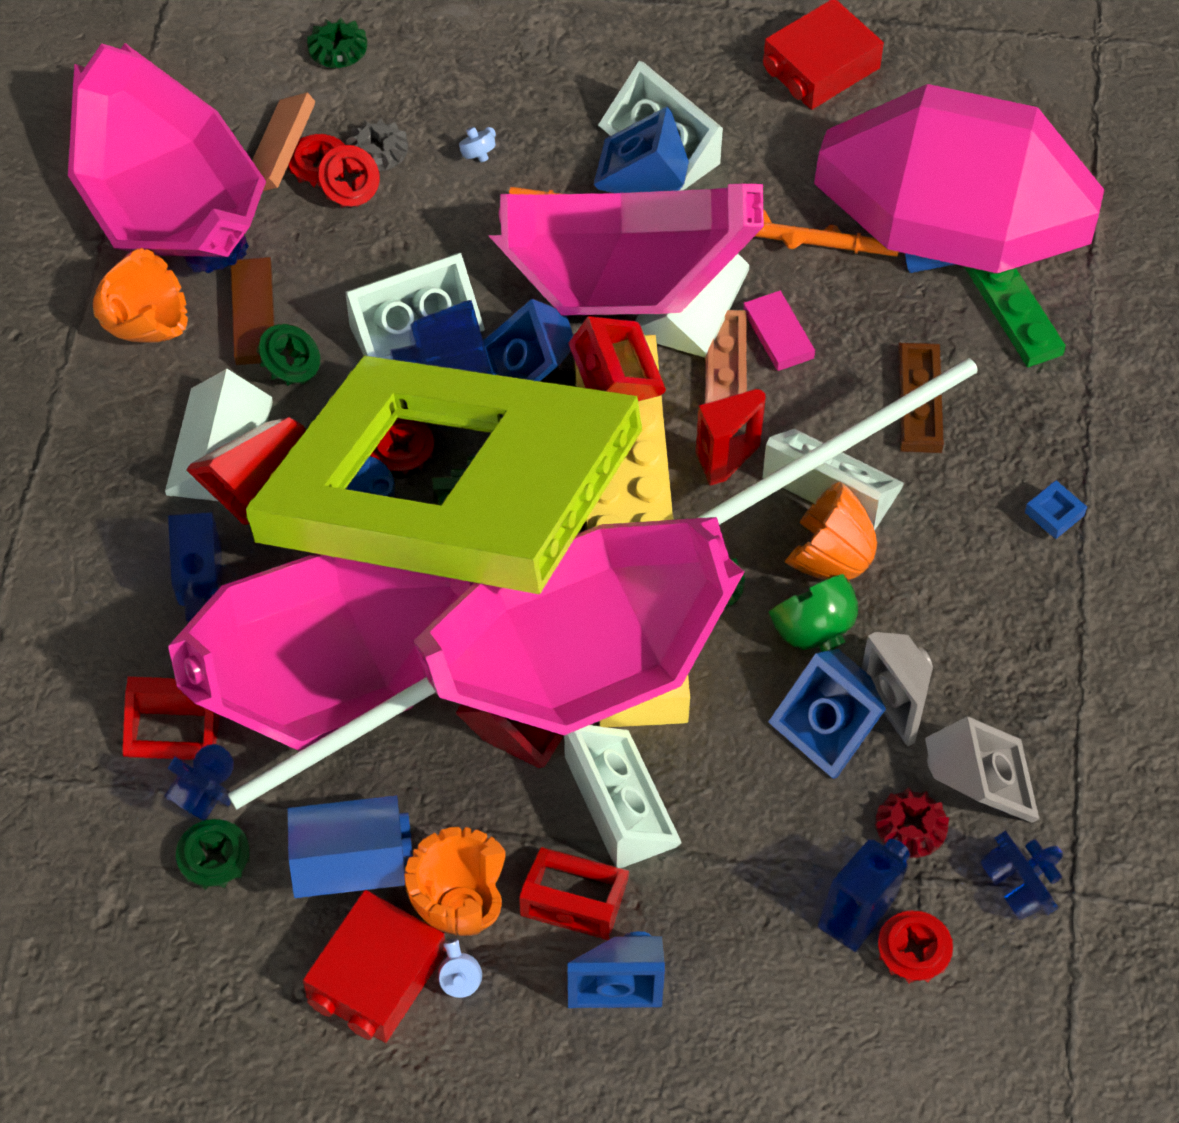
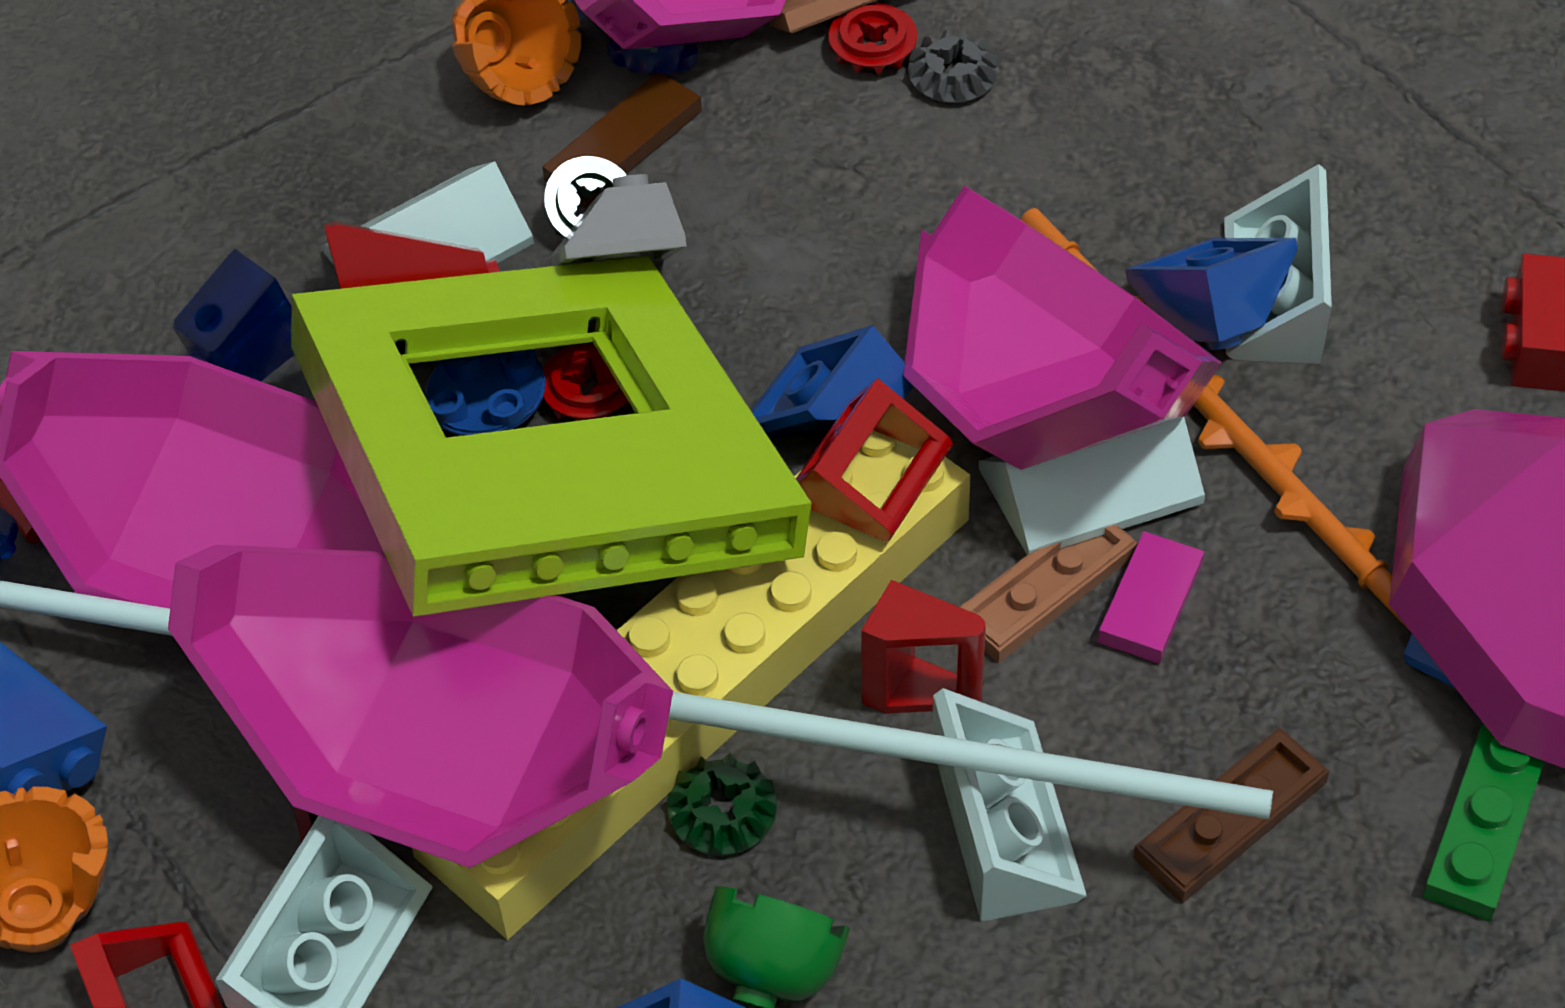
camera: 50 degrees right, 5 degrees down
gear [317,145,380,208] -> none
light aqua slope [345,253,485,361] -> none
clear blue torso [390,300,491,374] -> none
light blue piece [459,127,496,162] -> none
orange hair [785,482,877,581] -> none
none -> light grey slope [547,174,687,267]

